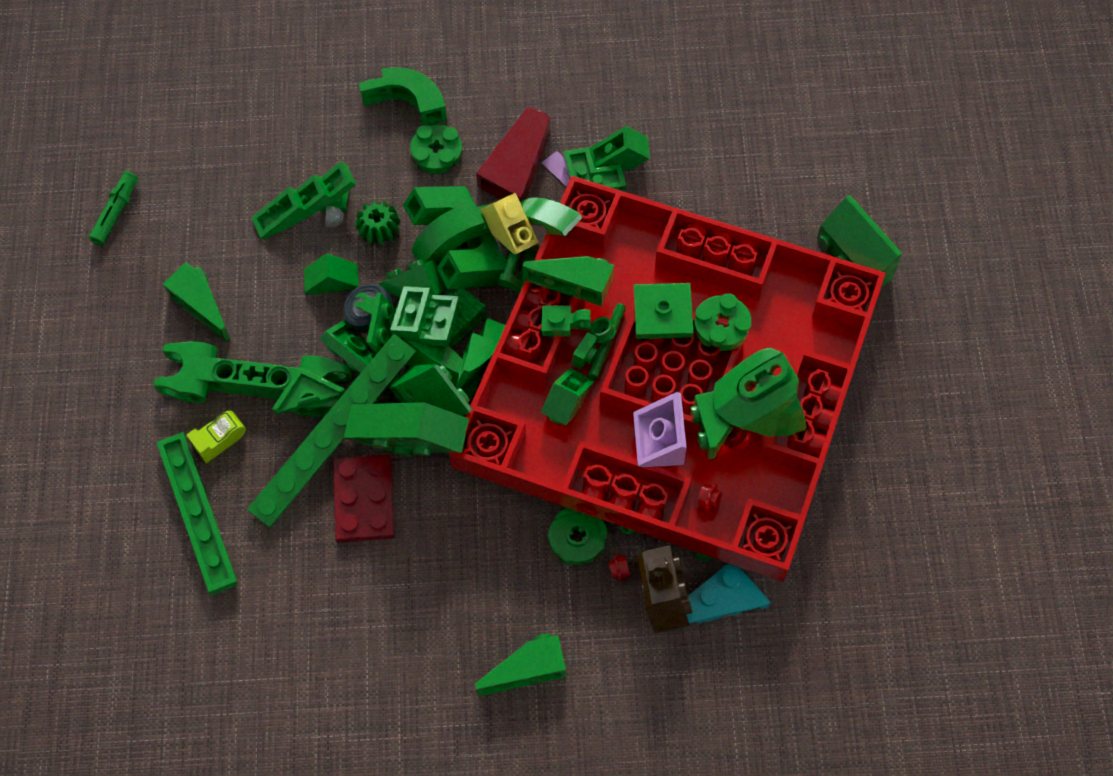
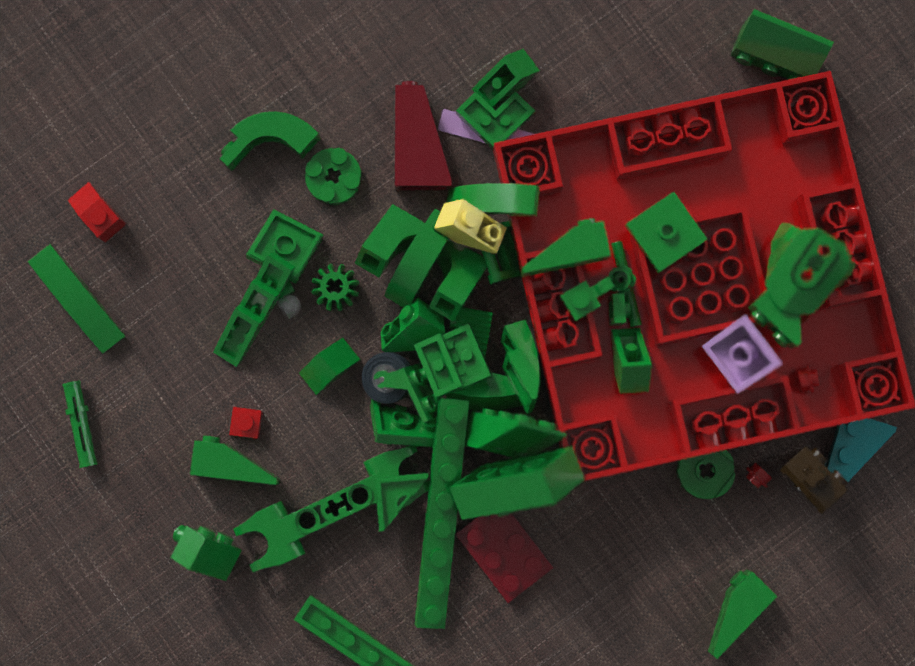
camera: 40 degrees left, 20 degrees up
lime leg [186,411,246,464] -> none
green plate [694,293,751,351] -> none
none -> green slope [28,243,125,354]
none -> red slope [68,182,126,242]
none -> green brick [170,525,242,581]
none -> red plate [229,407,263,439]
none -> green plate [246,209,323,284]

